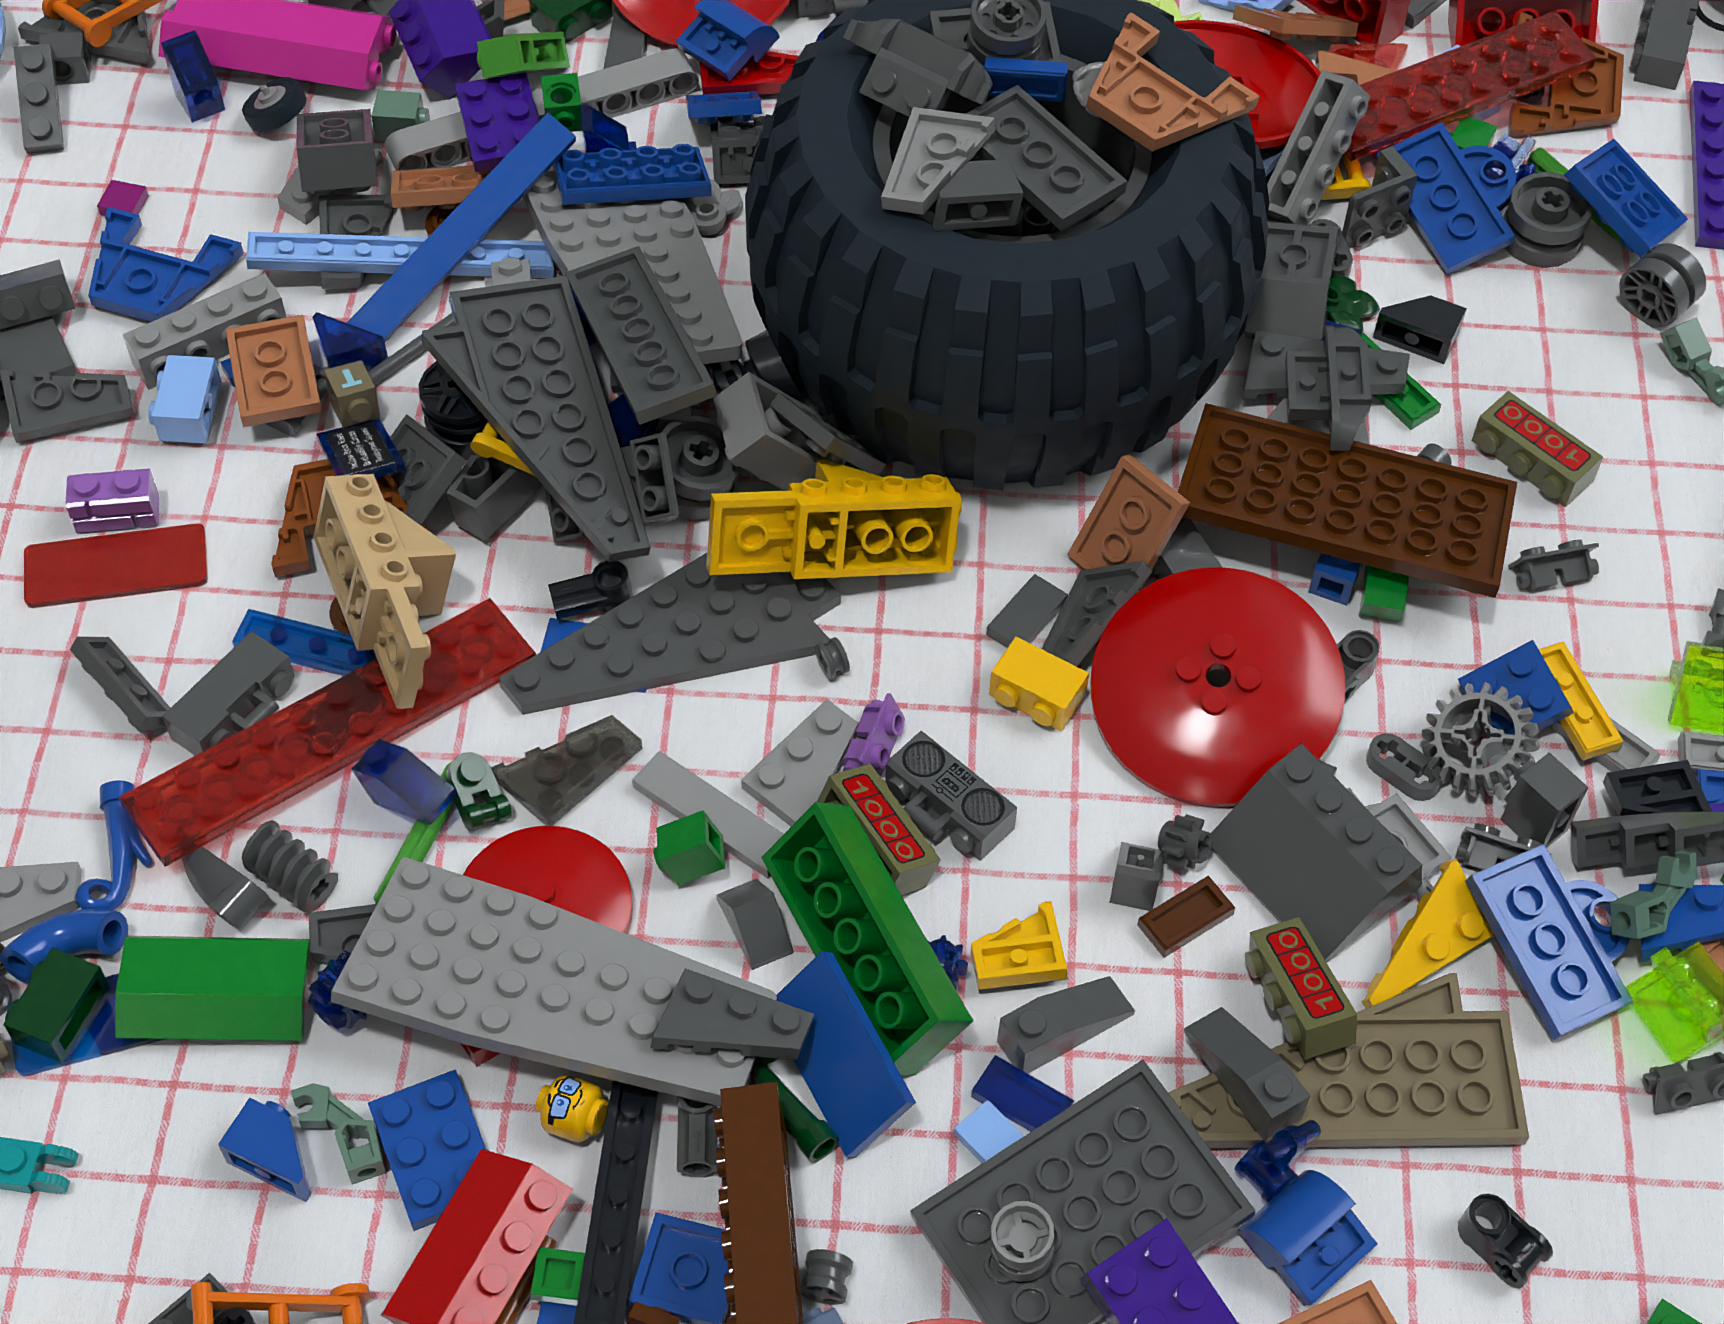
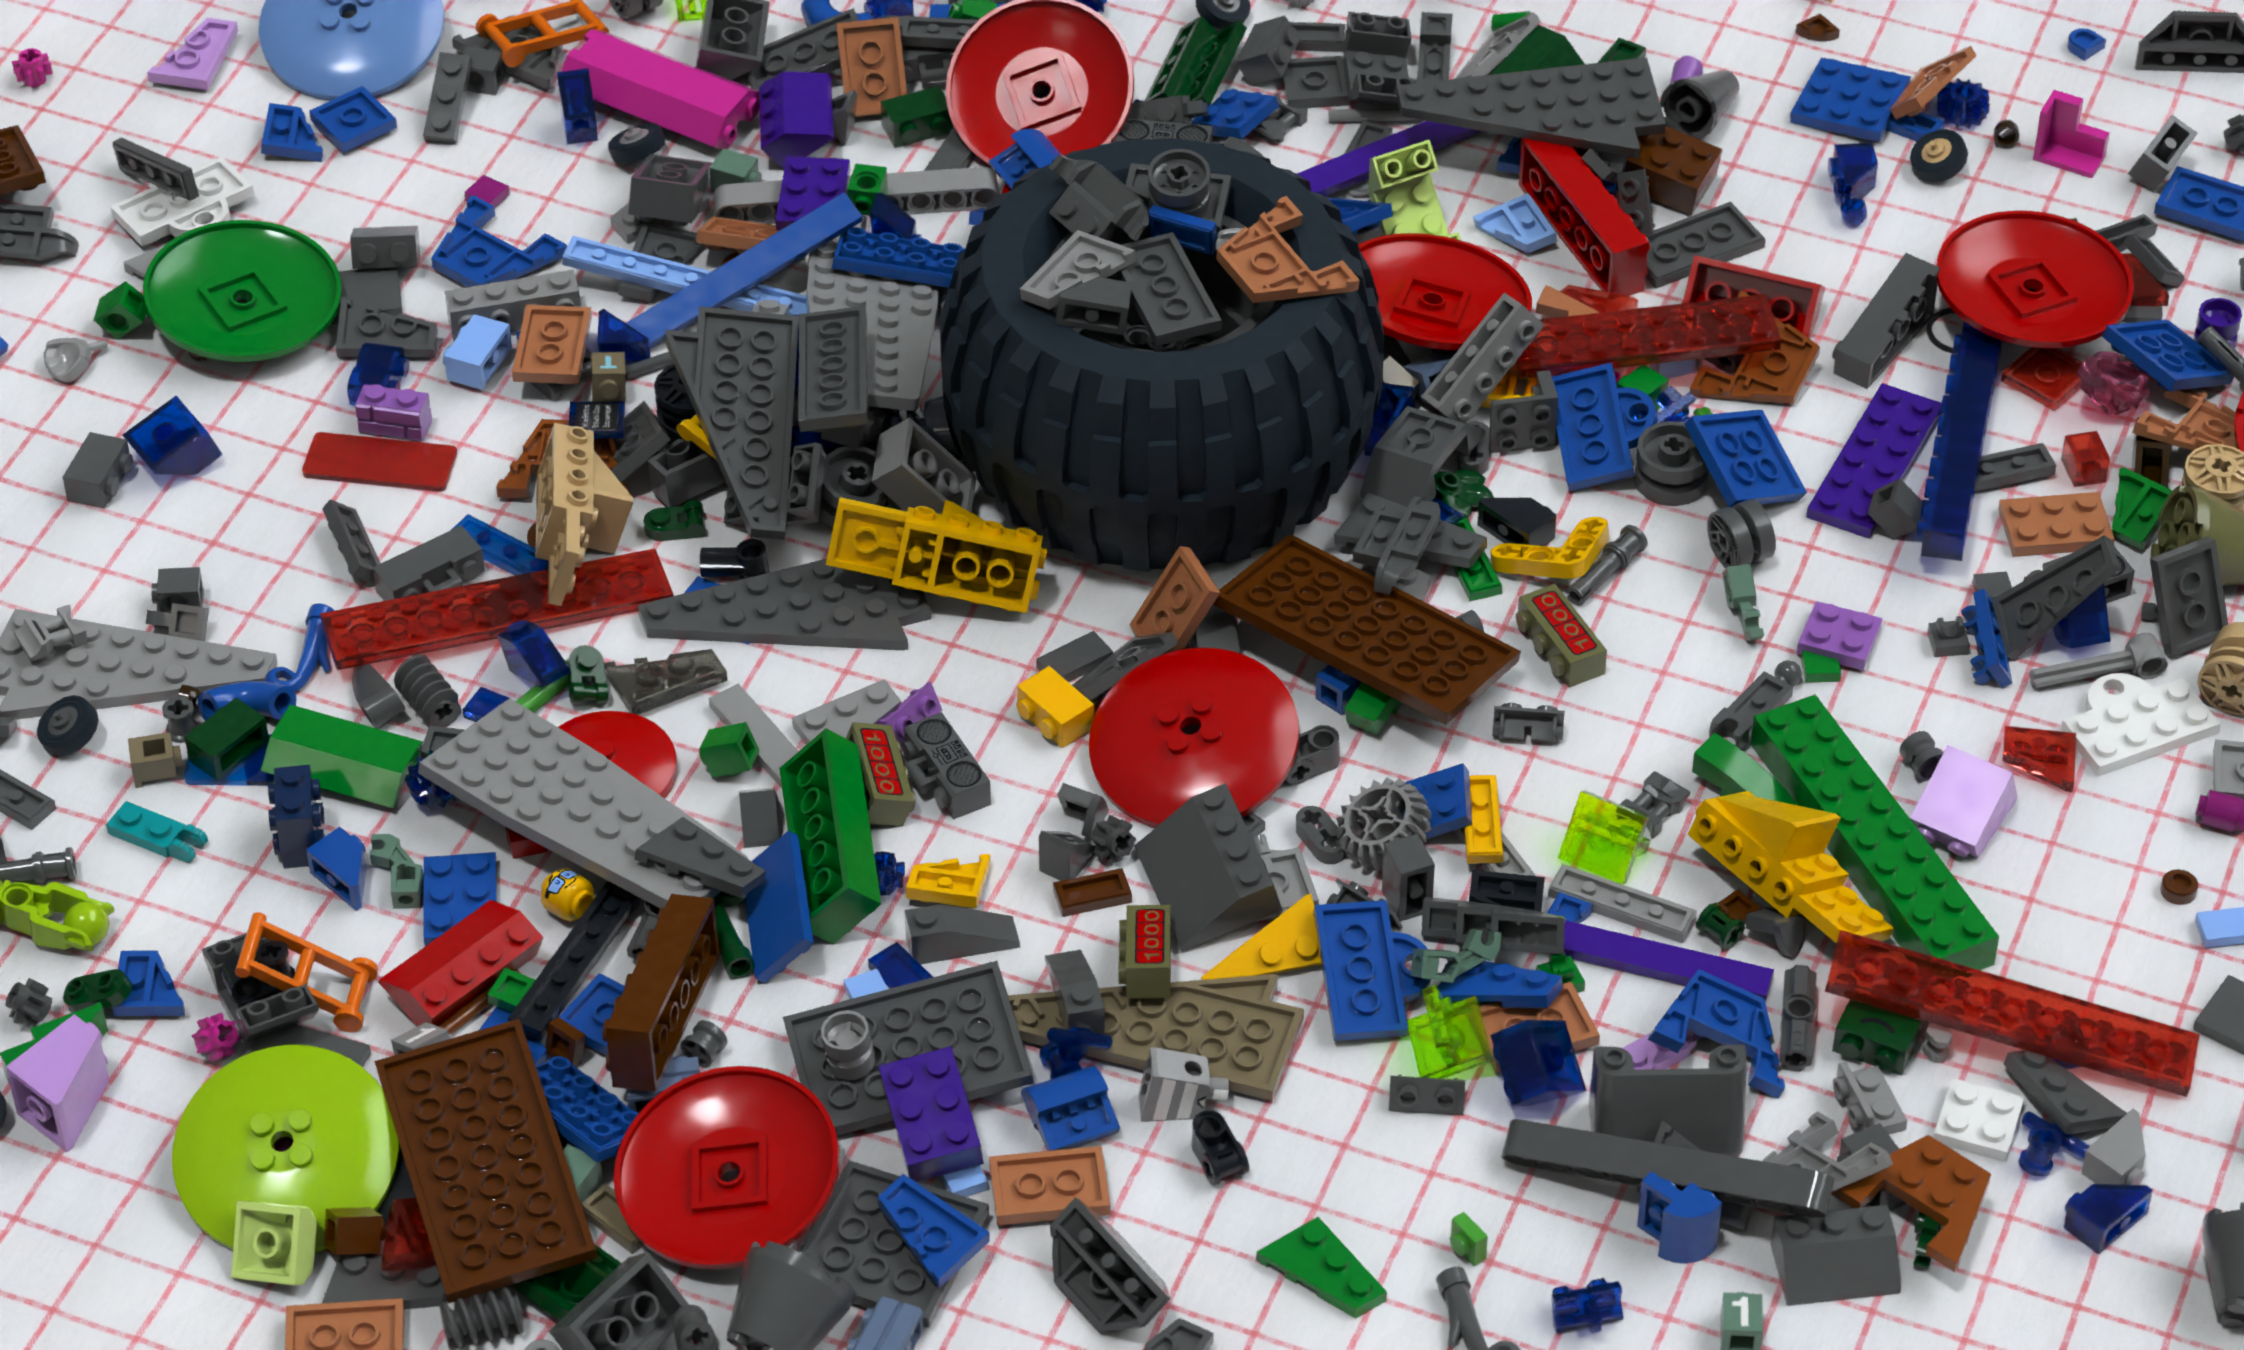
camera: 20 degrees right, 10 degrees down
bright green slope [477,32,570,78] -> none
dark grey wing [770,392,886,475] -> none
dark grey bush [815,637,850,679] -> none
nougat wing [1233,5,1359,42] -> none
none -> dark blue brick [268,765,325,869]
none -> clear blue brick [347,343,409,405]
none -> clear blue tile [463,687,511,722]
none -> dark green plate [643,500,706,541]
none -> dark grey tile [1057,783,1109,838]
none -> light grey torso [1138,1047,1229,1122]
none -> yellow beam [1491,517,1609,579]
none -> dark grey pin [1566,525,1648,606]

